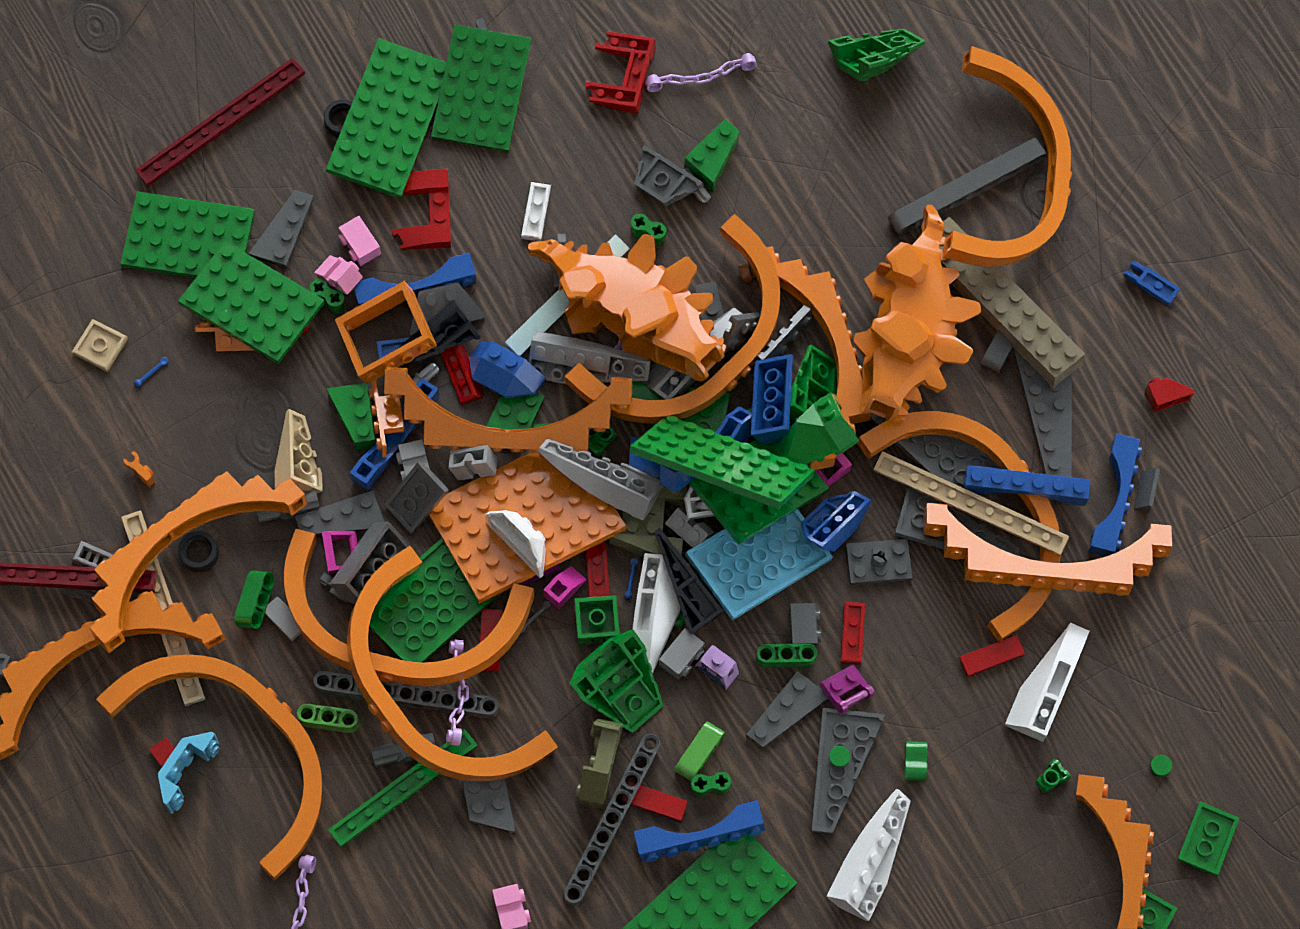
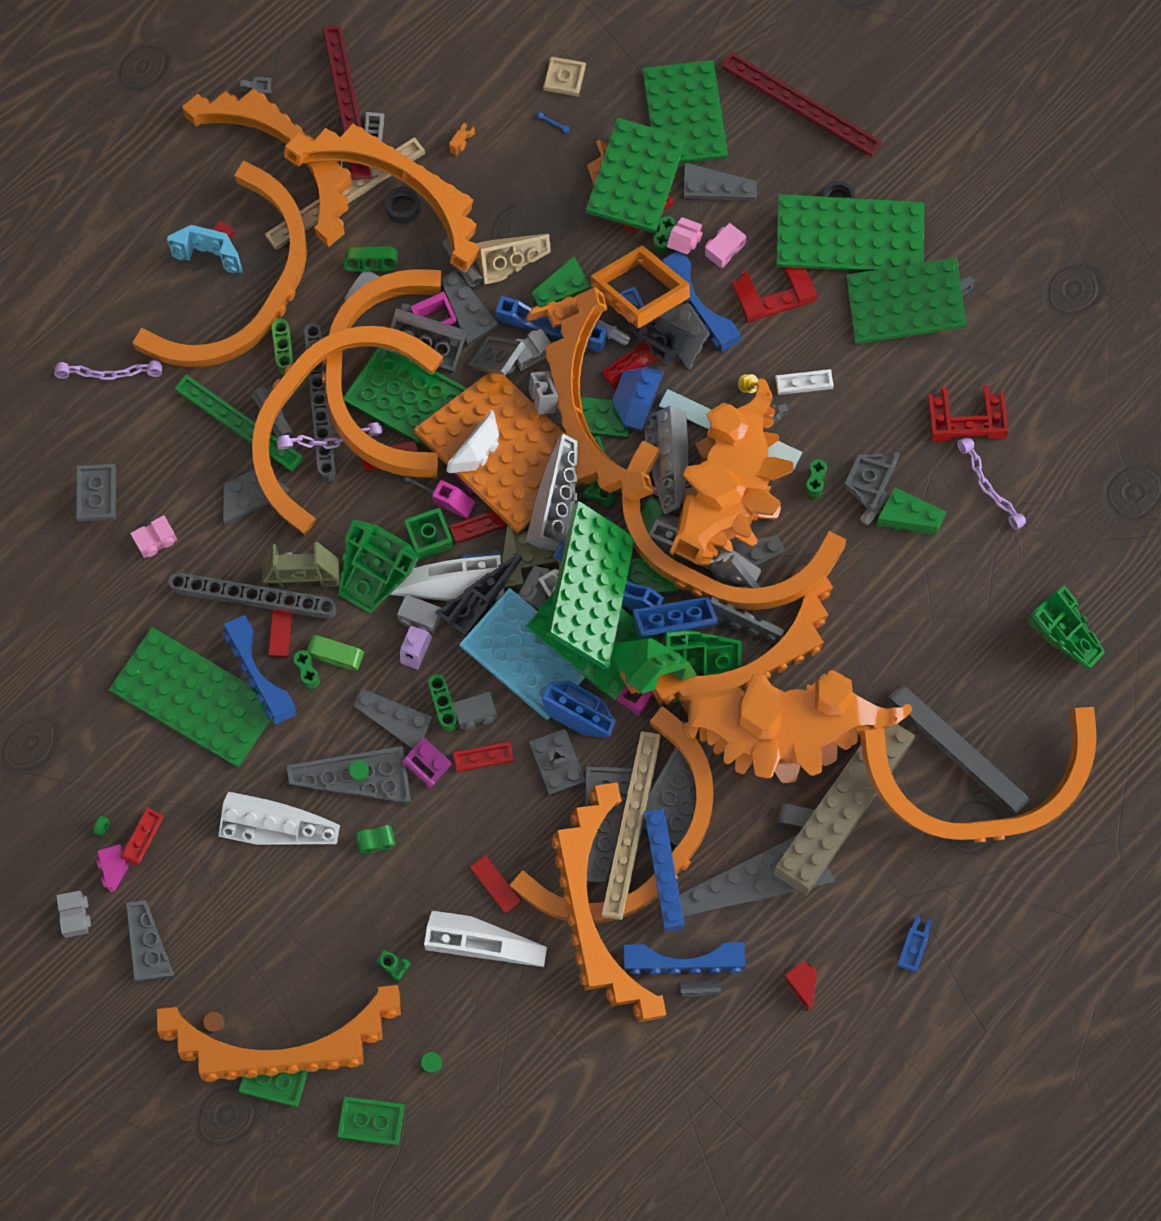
camera: 80 degrees right, 0 degrees up
none -> yellow wheel [738,374,758,393]

